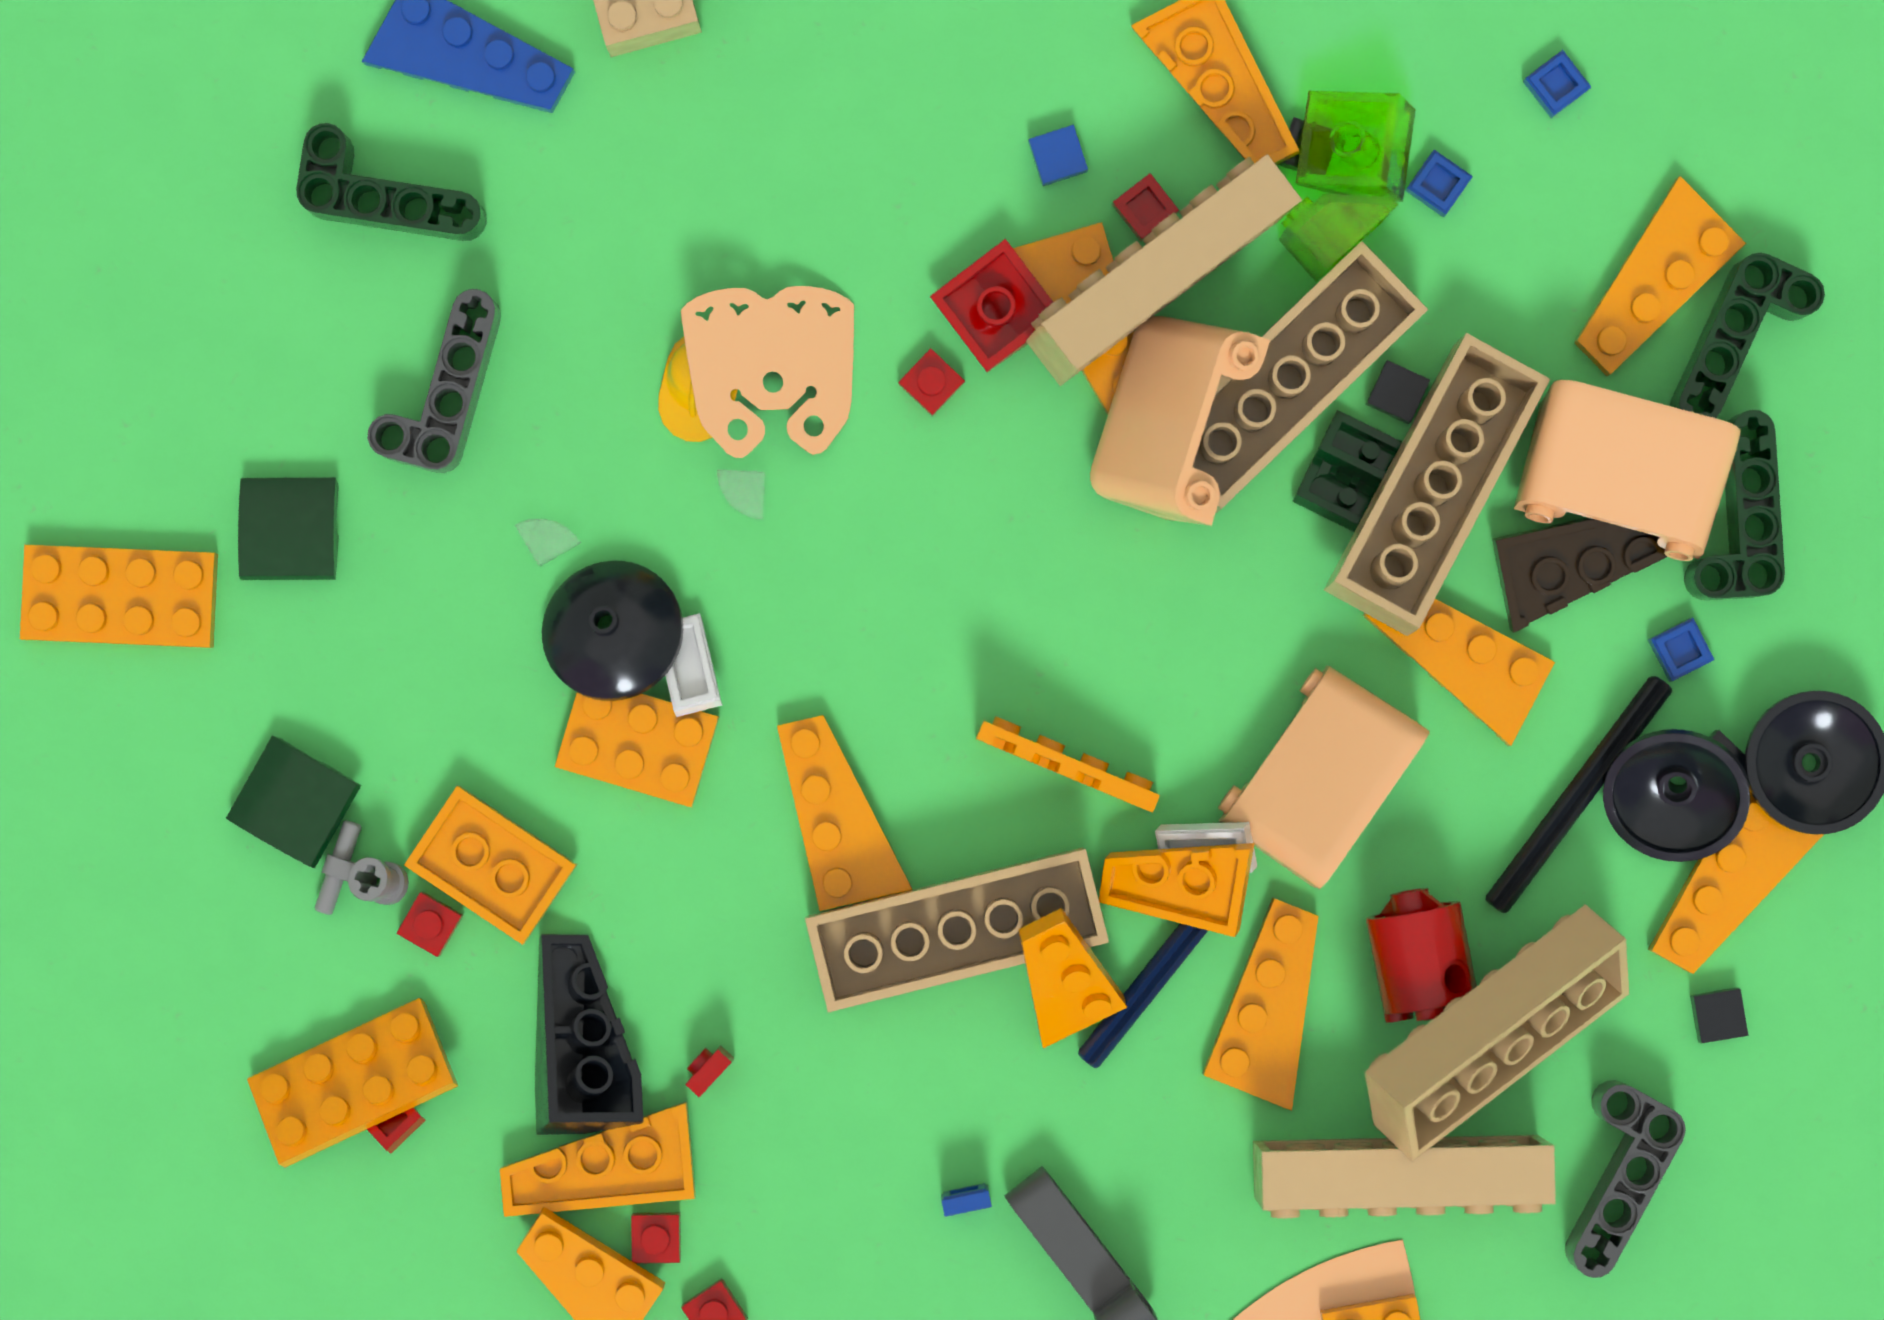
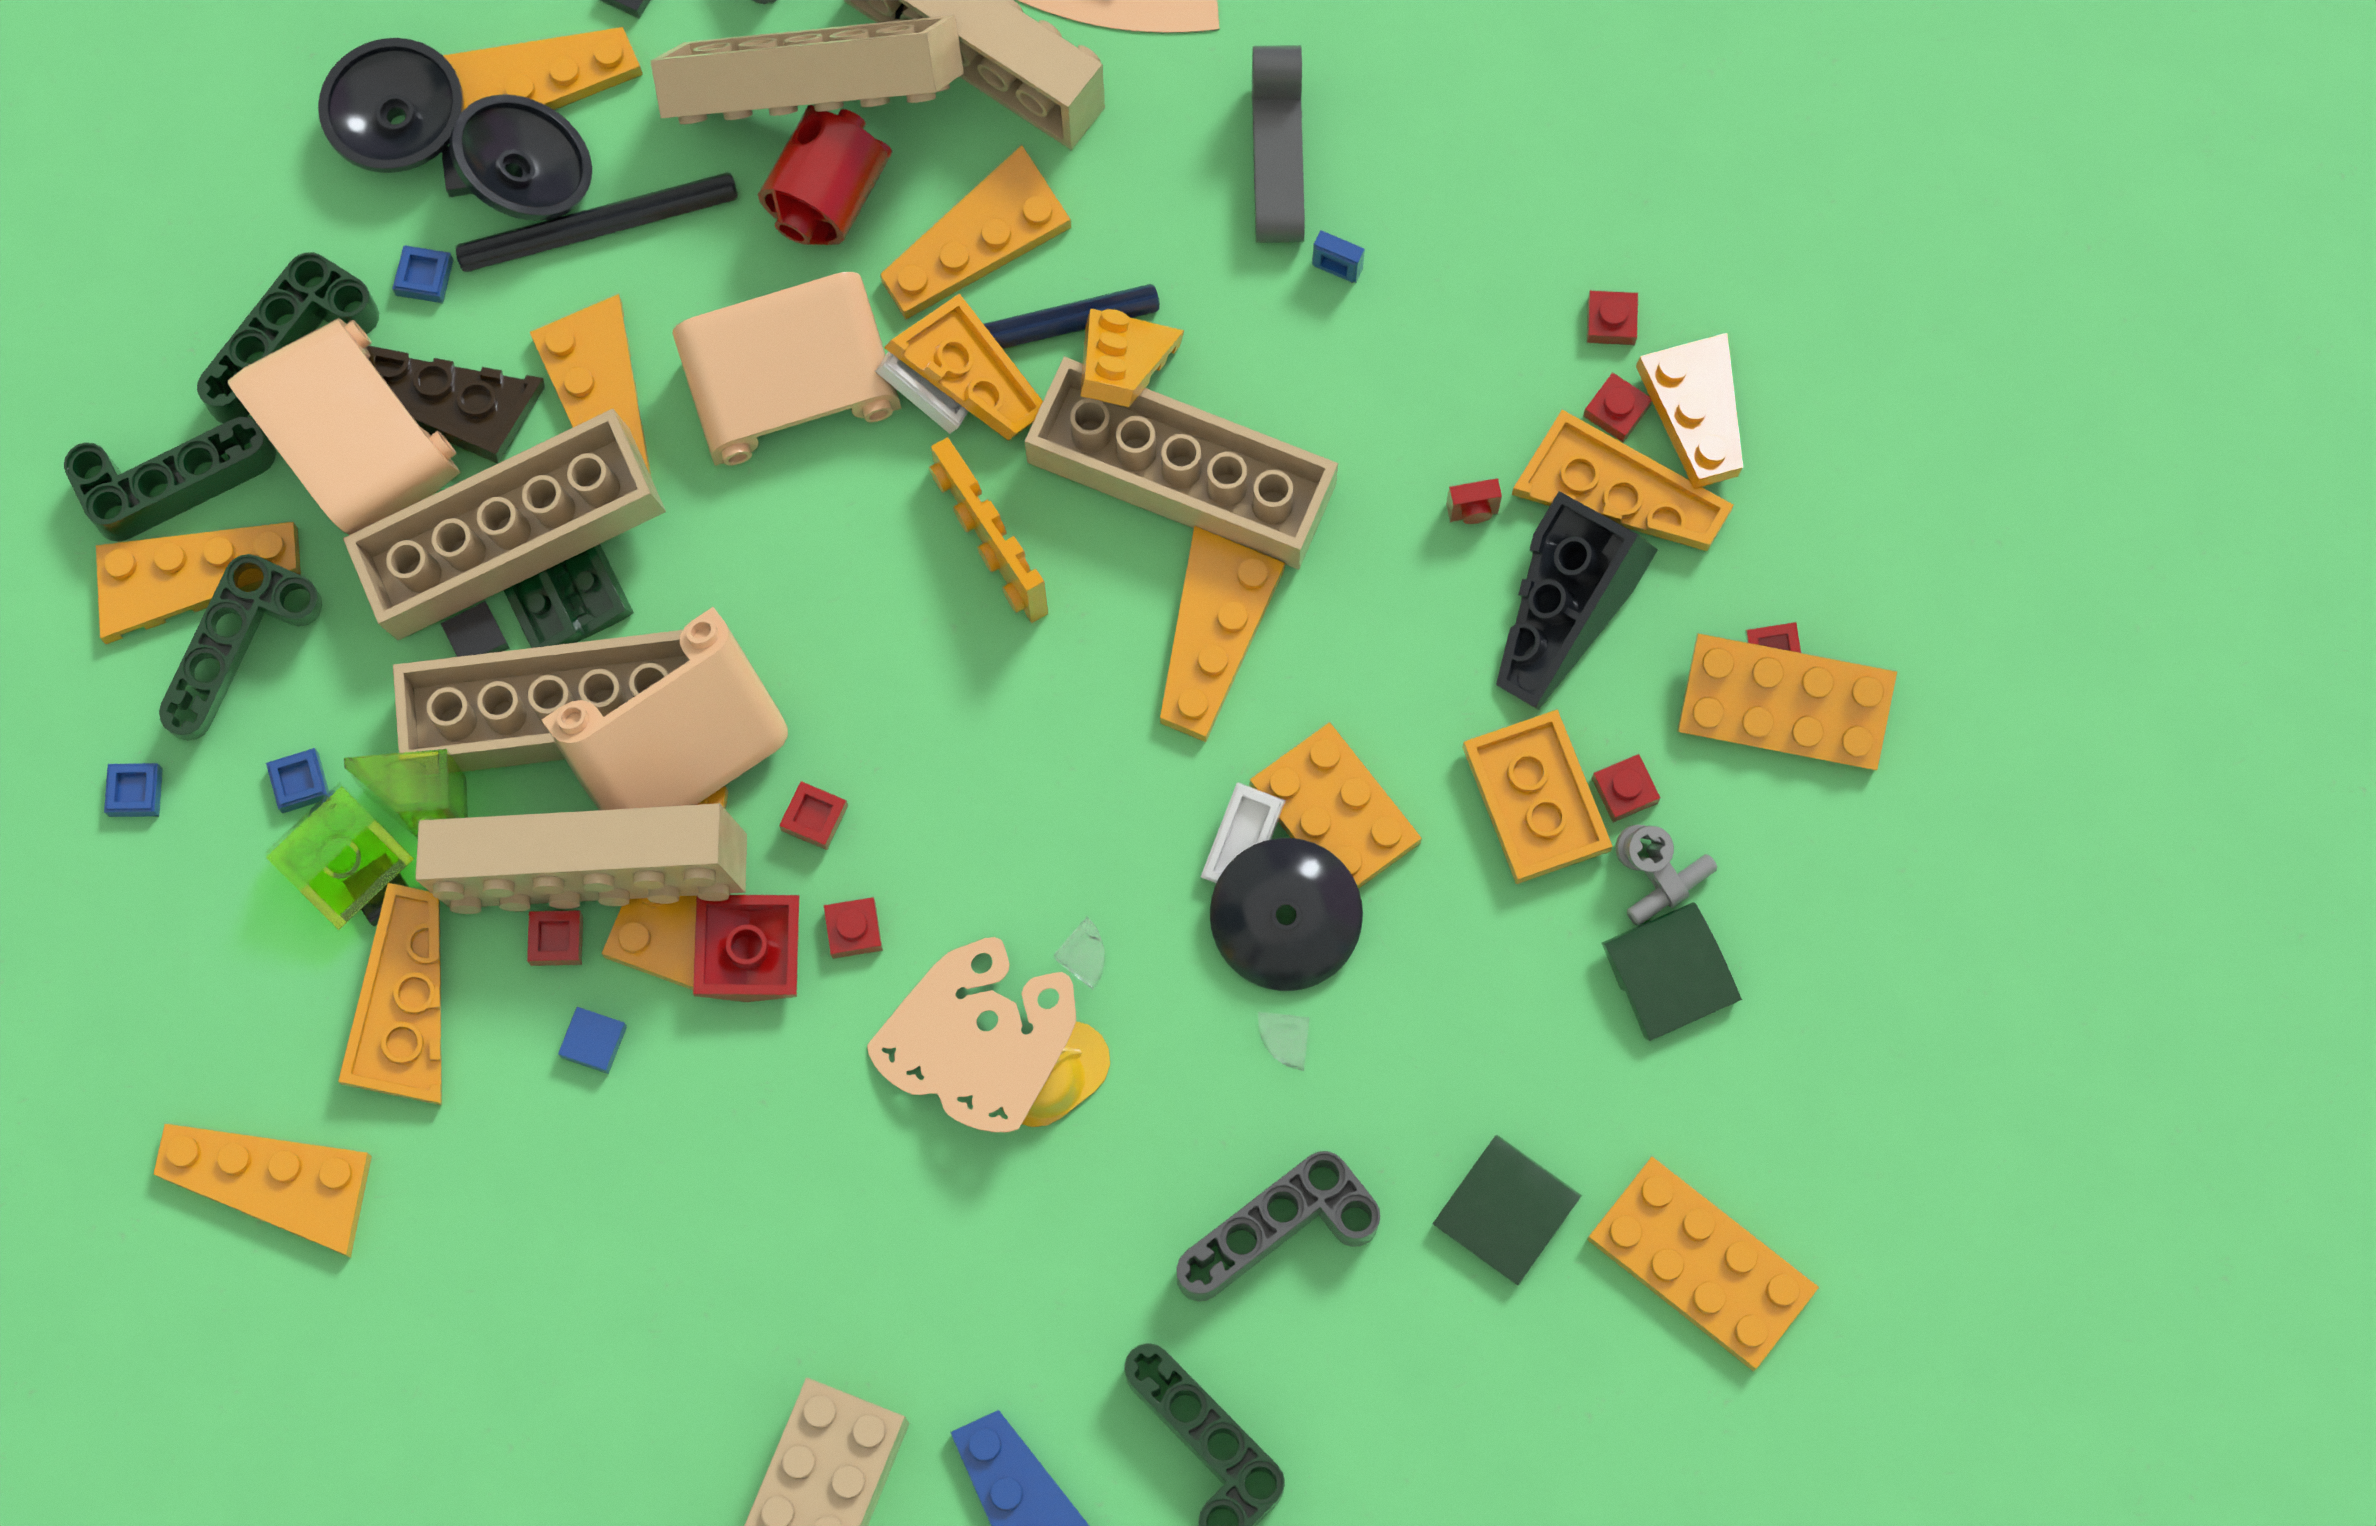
camera: 140 degrees left, 15 degrees down
none -> dark green beam [159,554,322,741]
none -> red plate [779,781,848,850]

